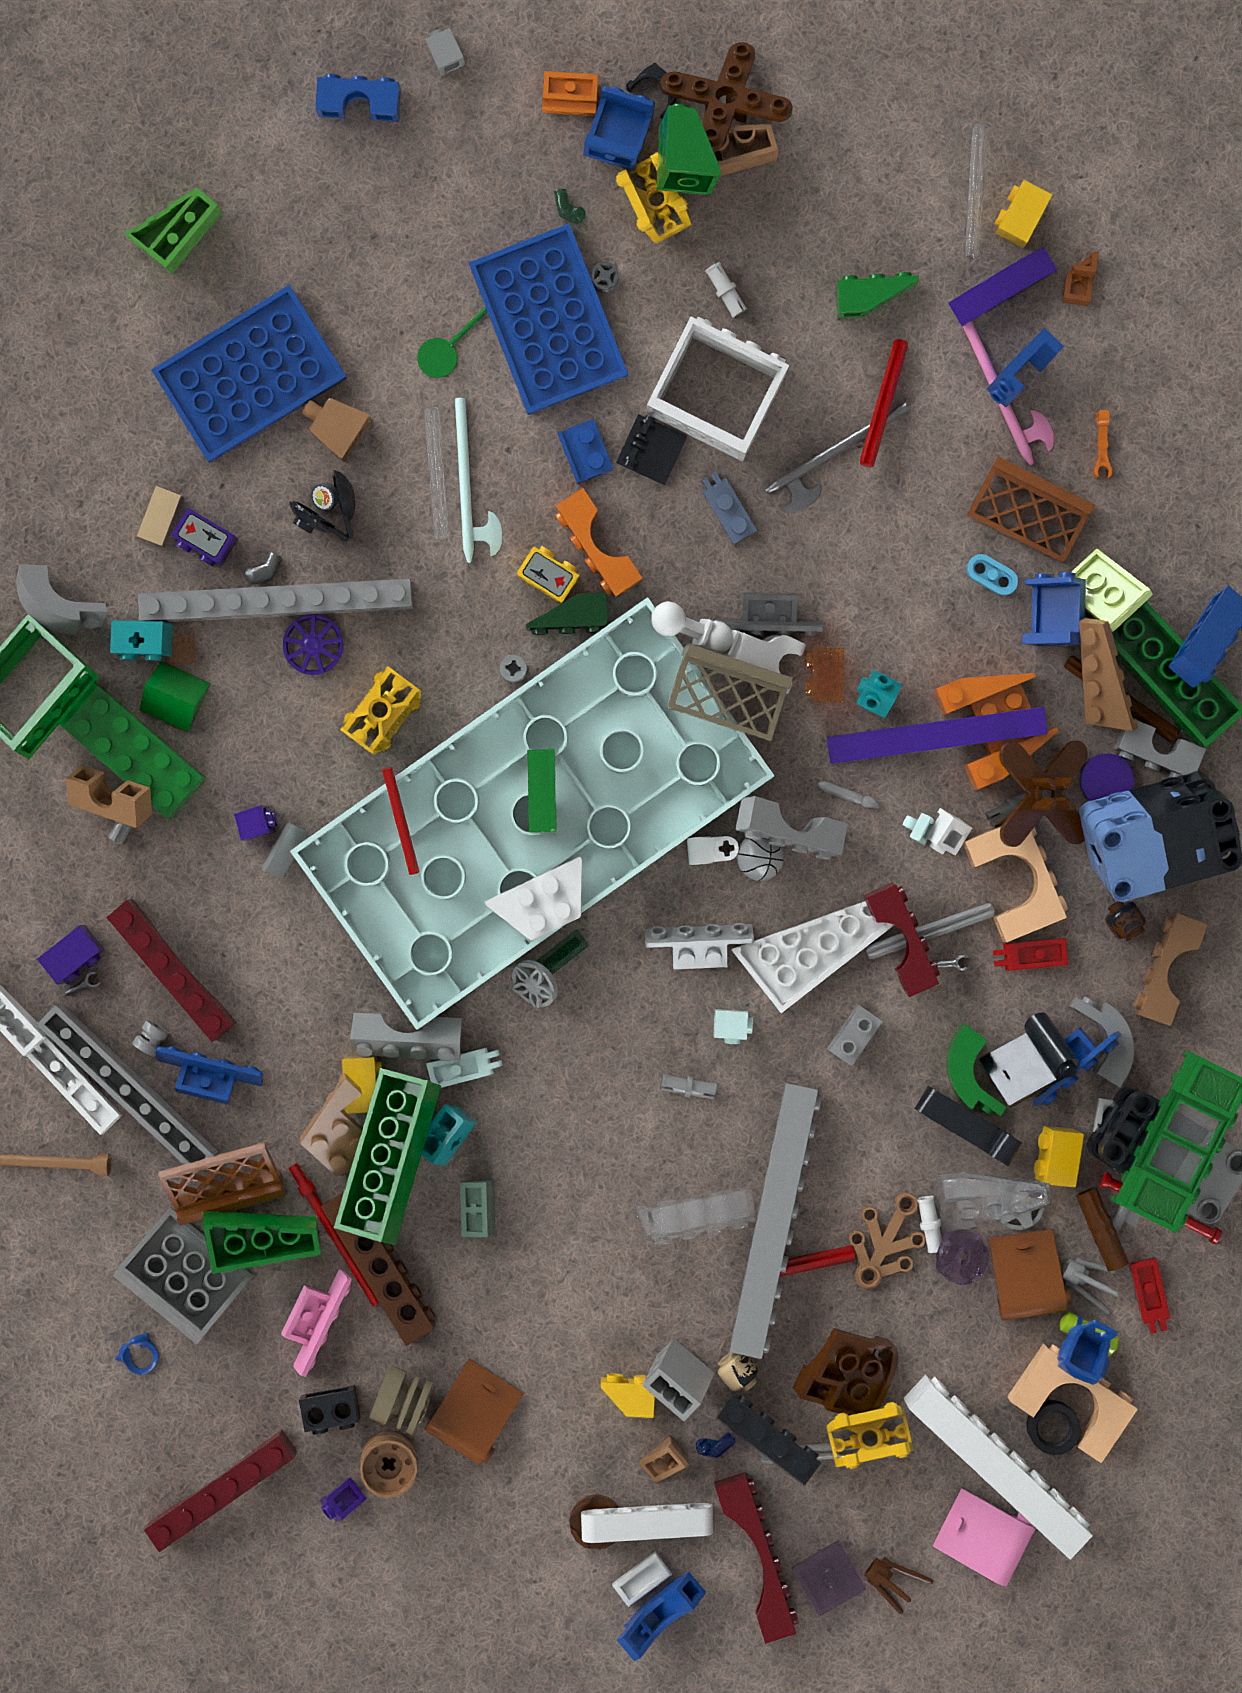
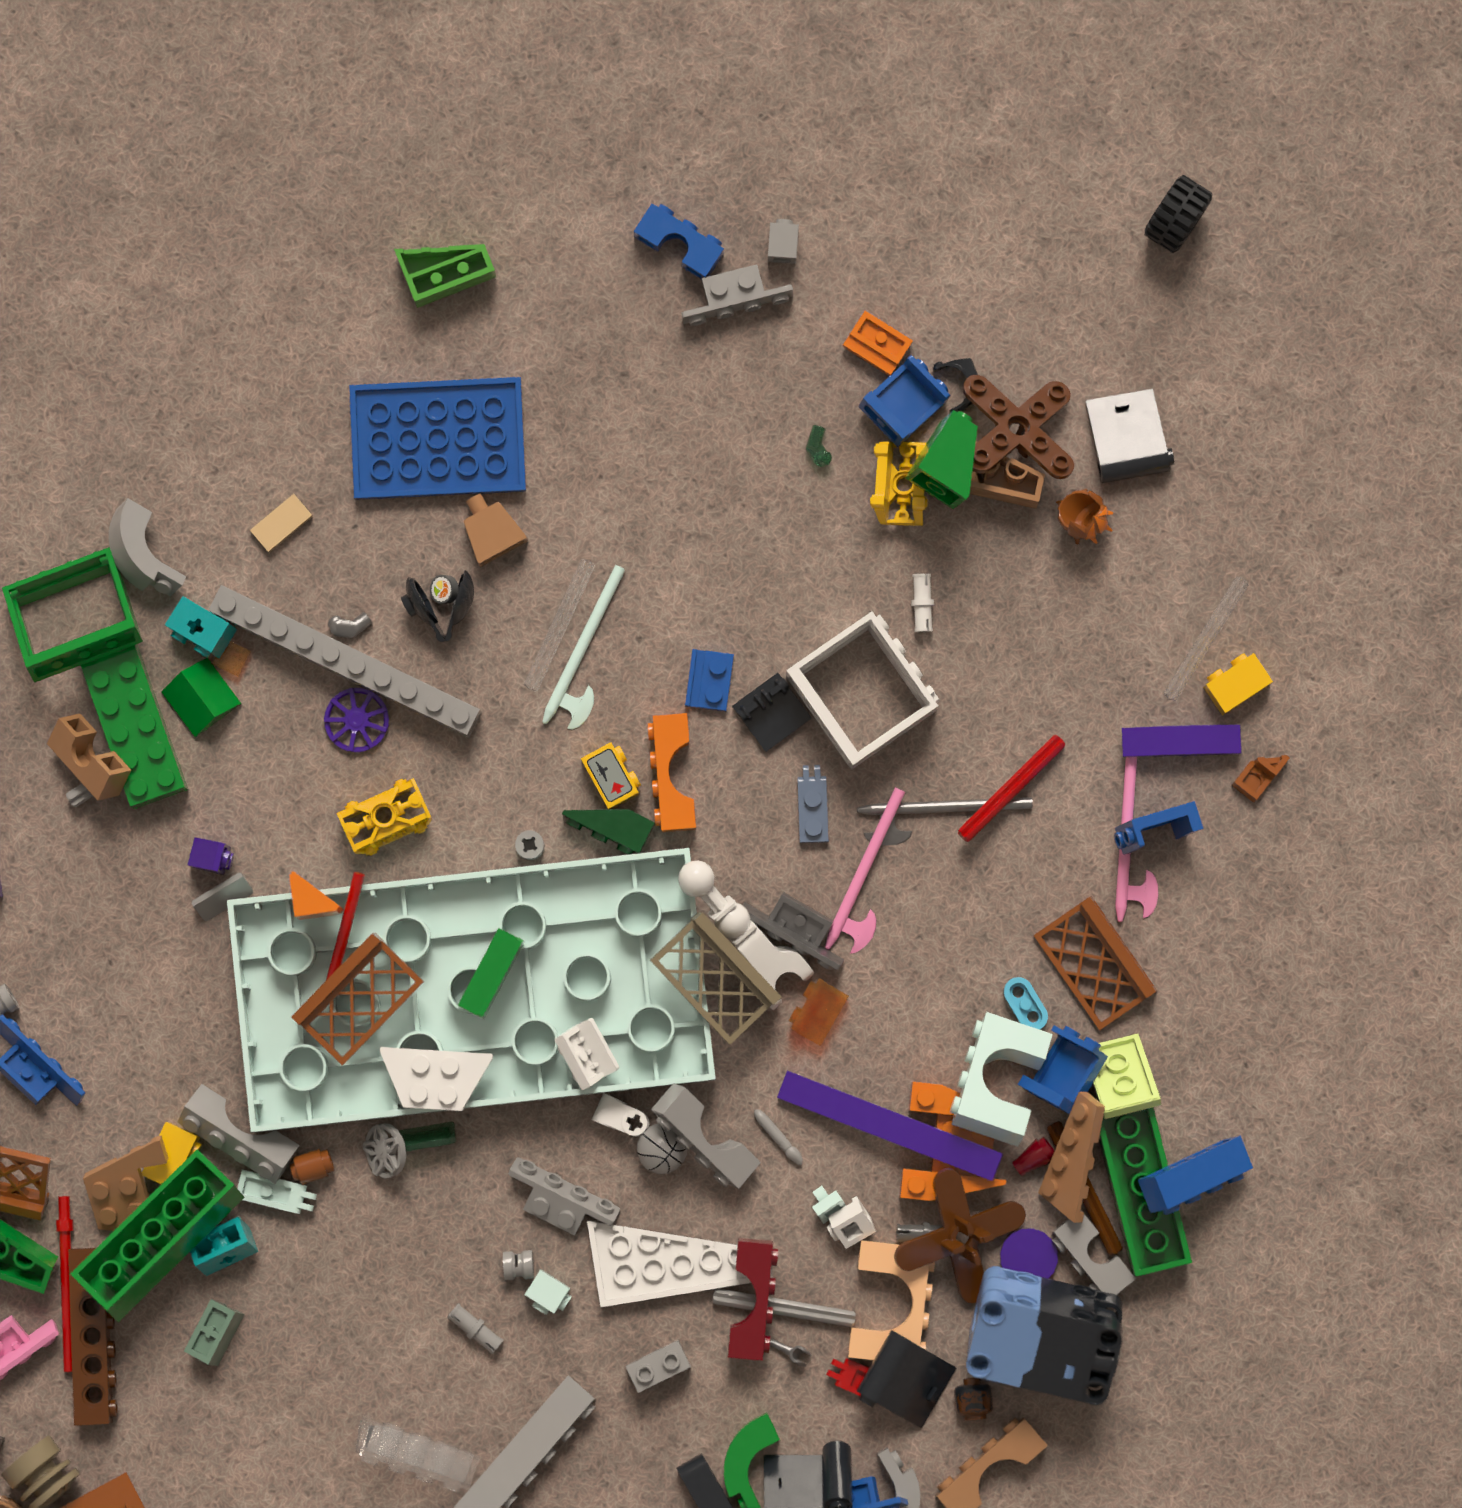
camera: 25 degrees right, 5 degrees down
dark red arch [106,899,237,1042] -> none
brick [171,508,238,567] -> none
green piece [417,307,487,378] -> none
blue plate [468,223,628,415] -> none
dark grey wheel [592,262,618,293] -> none
green slope [835,272,919,318] -> none
teal brick [856,669,902,718] -> none
orange piece [1093,410,1112,479] -> none
none -> orange slope [289,871,344,920]
none -> dark orange brick [290,1149,335,1185]
none -> dark orange fence [291,933,424,1066]
none -> light grey wheel [503,1250,534,1280]
none -> white bracket [554,1018,619,1090]
none -> light grey bracket [681,264,793,326]
none -> bright pink piece [825,788,905,954]
none -> black door [856,1330,956,1428]
none -> light aqua arch [950,1012,1052,1147]
none -> dark red cone [1012,1137,1055,1176]
none -> dark orange hair [1056,489,1113,545]
none -> door [1086,389,1174,483]

